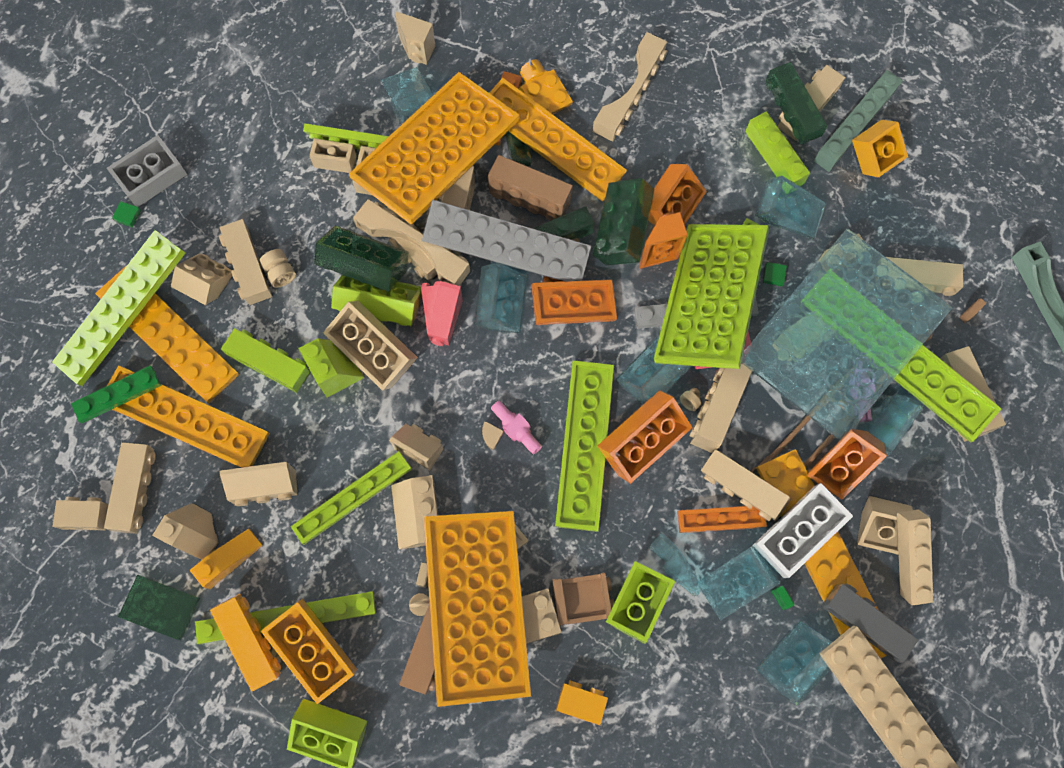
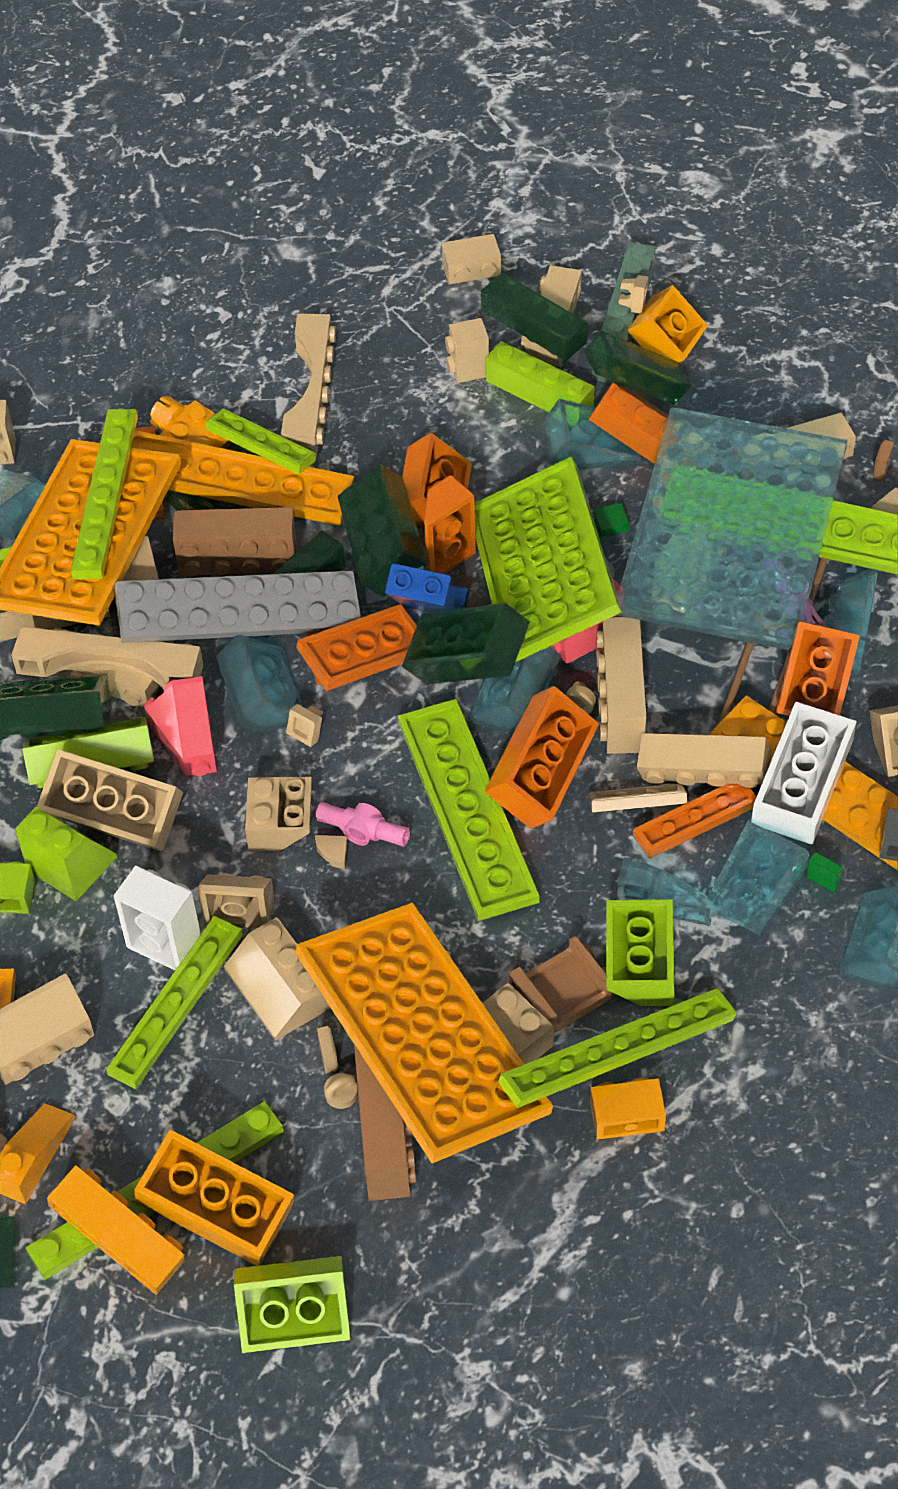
camera: 20 degrees left, 20 degrees down
none -> lime plate [71,409,138,579]
none -> white brick [114,865,201,970]
none -> lime tile [206,408,316,475]
none -> tan slope [245,777,312,852]
none -> tan tile [286,704,323,747]
none -> blue panel [385,564,470,619]
none -> clear green brick [402,603,530,685]
none -> tan brick [441,234,501,285]
none -> tan brick [445,318,489,383]
none -> lime plate [498,988,737,1108]
none -> clear green brick [584,331,692,405]
none -> orange slope [588,379,685,467]
none -> tan tile [588,784,687,812]
none -> tan tile [619,275,649,314]

